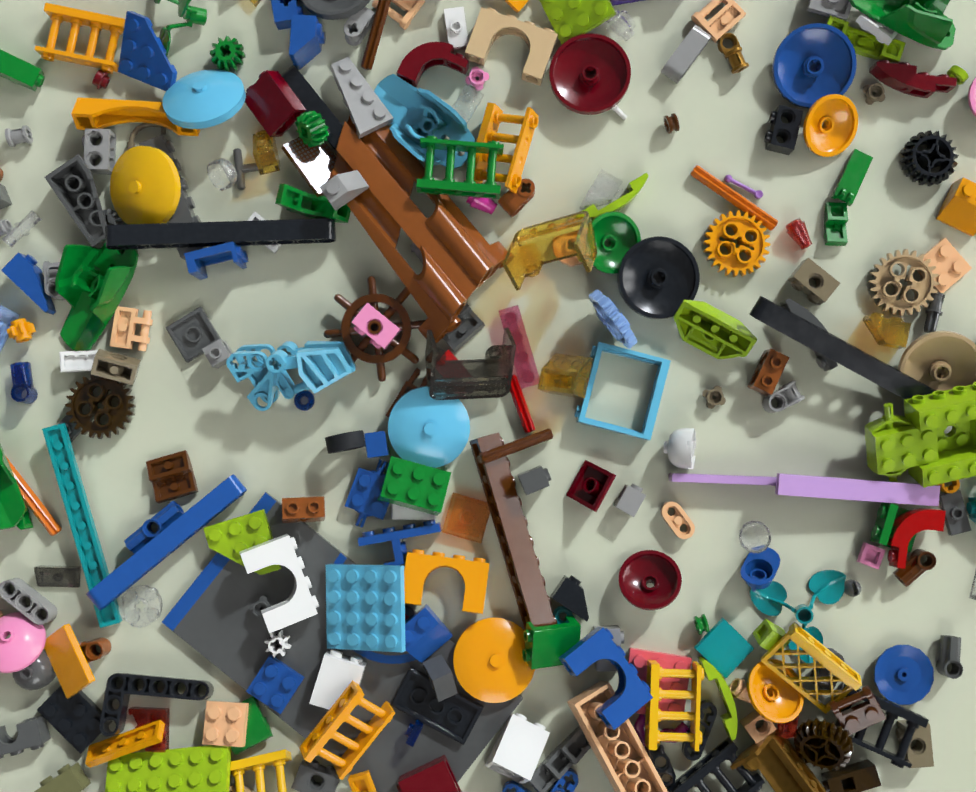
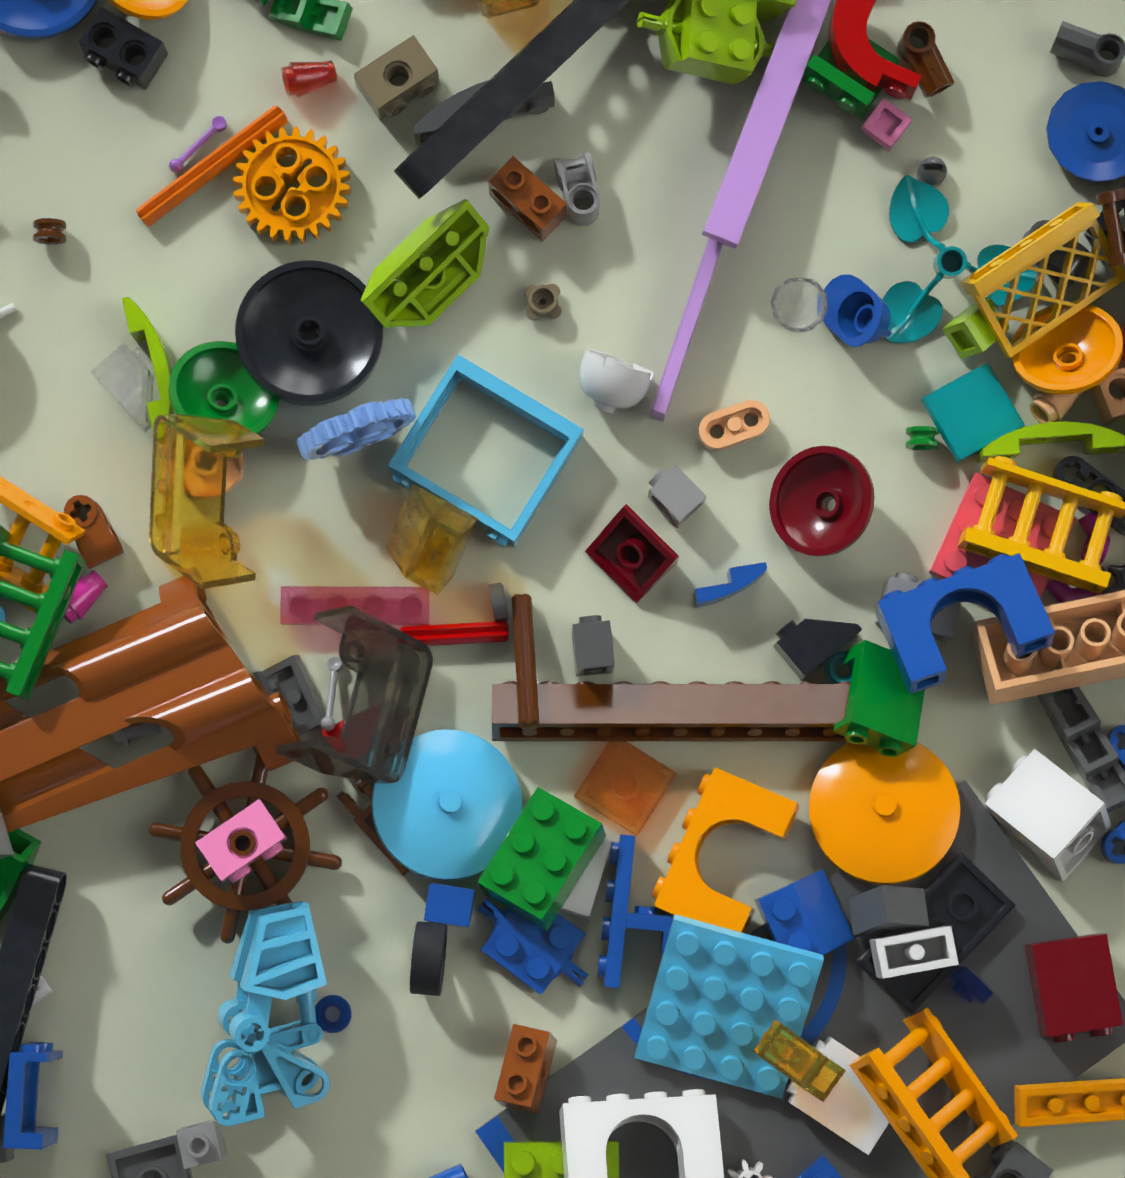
camera: 75 degrees left, 5 degrees down
none -> light grey hinge [321,657,343,731]
none -> dark grey tile [488,582,509,621]
none -> blue slope [693,562,767,608]
none -> clear yellow slope [753,1020,846,1102]
none -> white brick [869,926,959,979]

